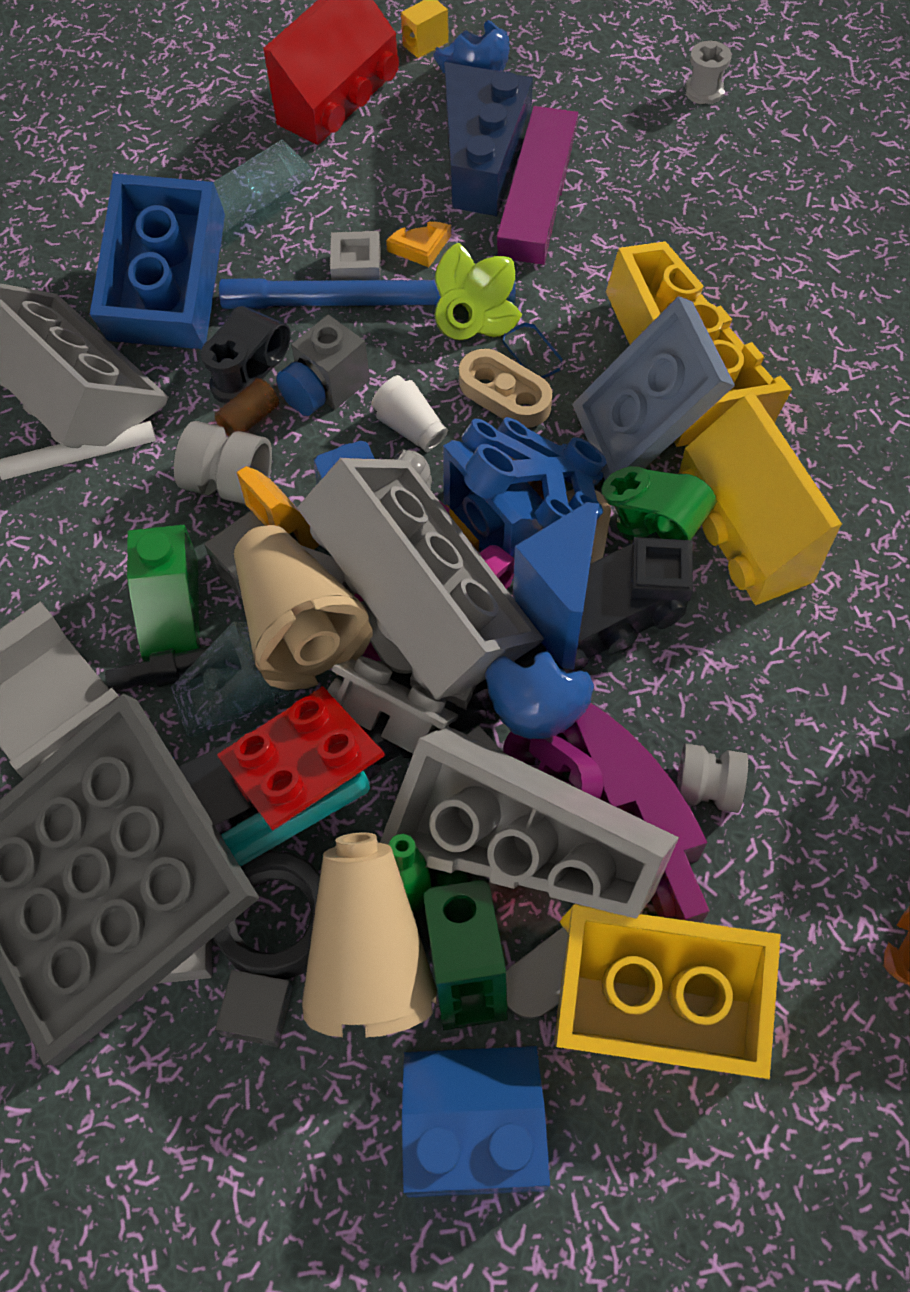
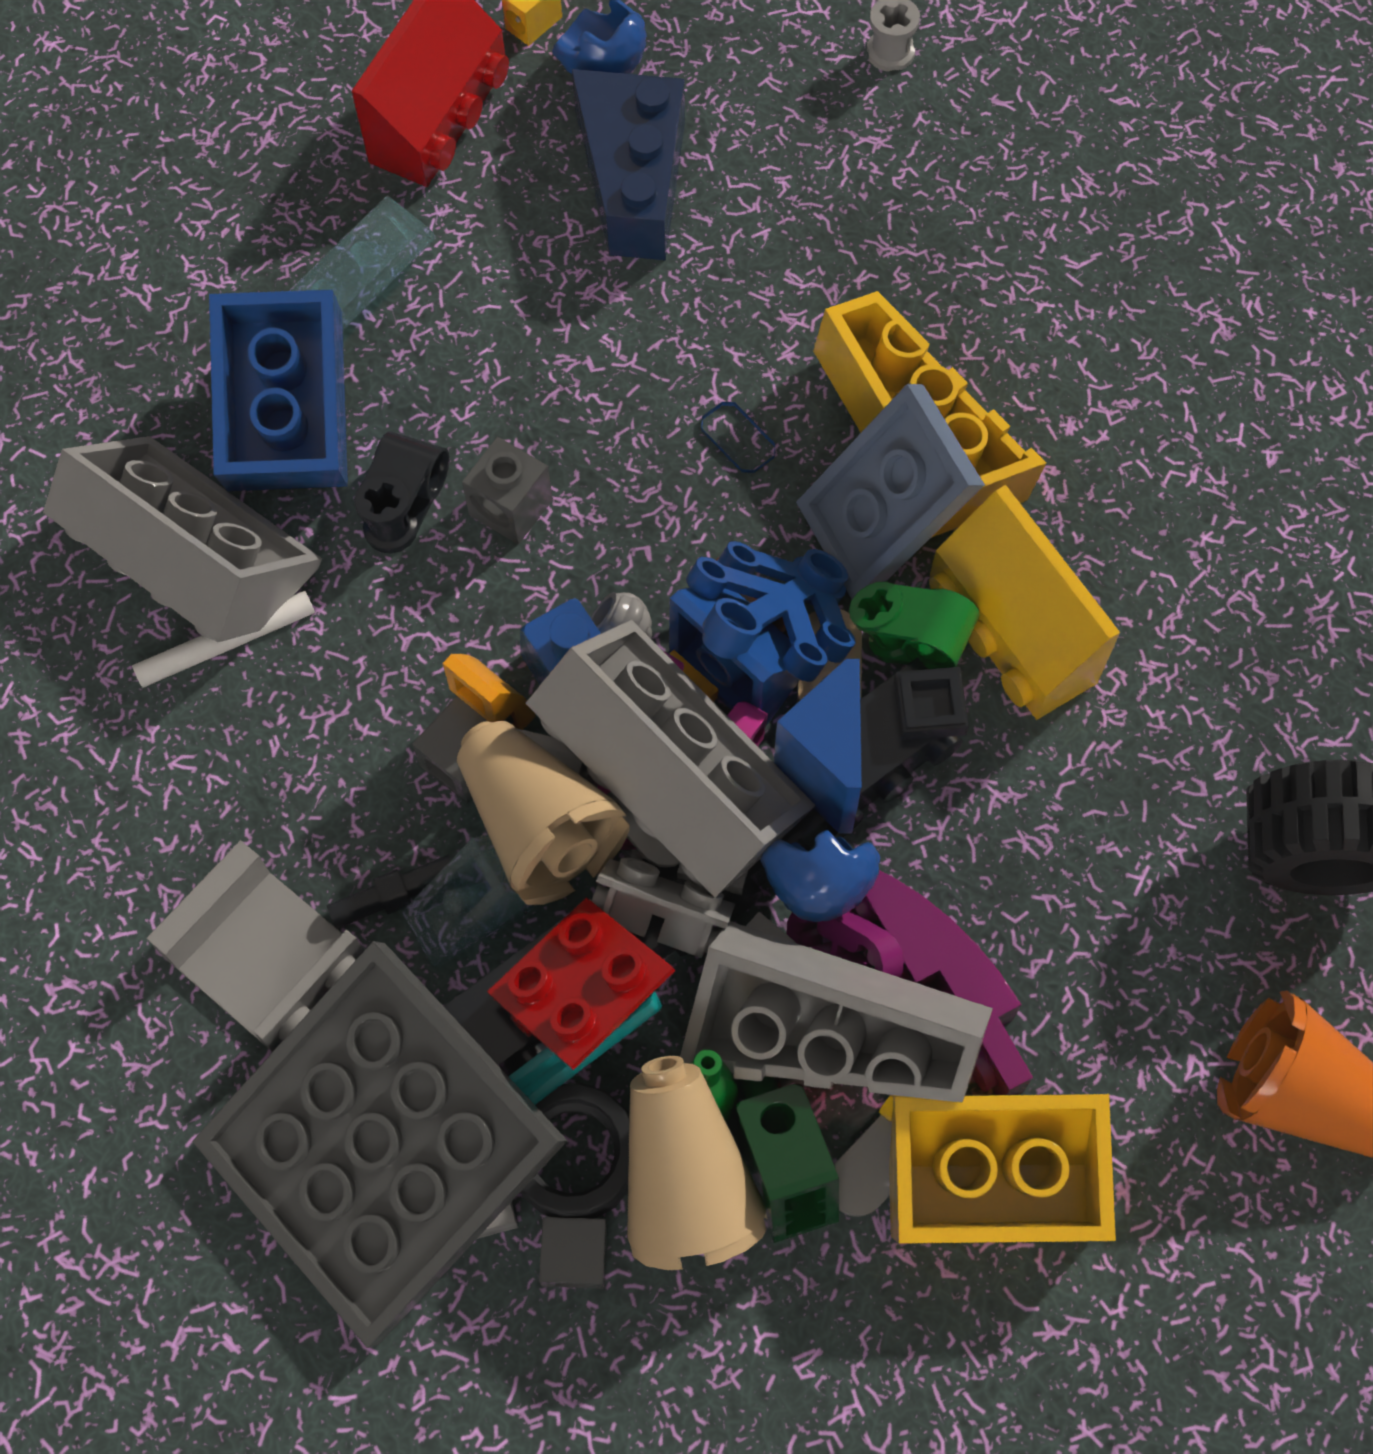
camera: 10 degrees left, 5 degrees up
green slope [127,525,200,661] -> none
light grey wheel [173,421,272,505] -> none
clear orange piece [214,378,279,437] -> none
blue piece [219,278,515,309] -> none
blue tile [276,362,326,416] -> none
light grey plate [330,231,380,280] -> none
white cone [371,376,448,452] -> none
light orange tile [386,221,451,267] -> none
blue slope [402,1046,550,1198] -> none
lime plate [434,243,522,341] -> none
tan plate [459,349,552,428] -> none
magenta slope [497,106,578,265] -> none
light grey wheel [676,743,748,813] -> none

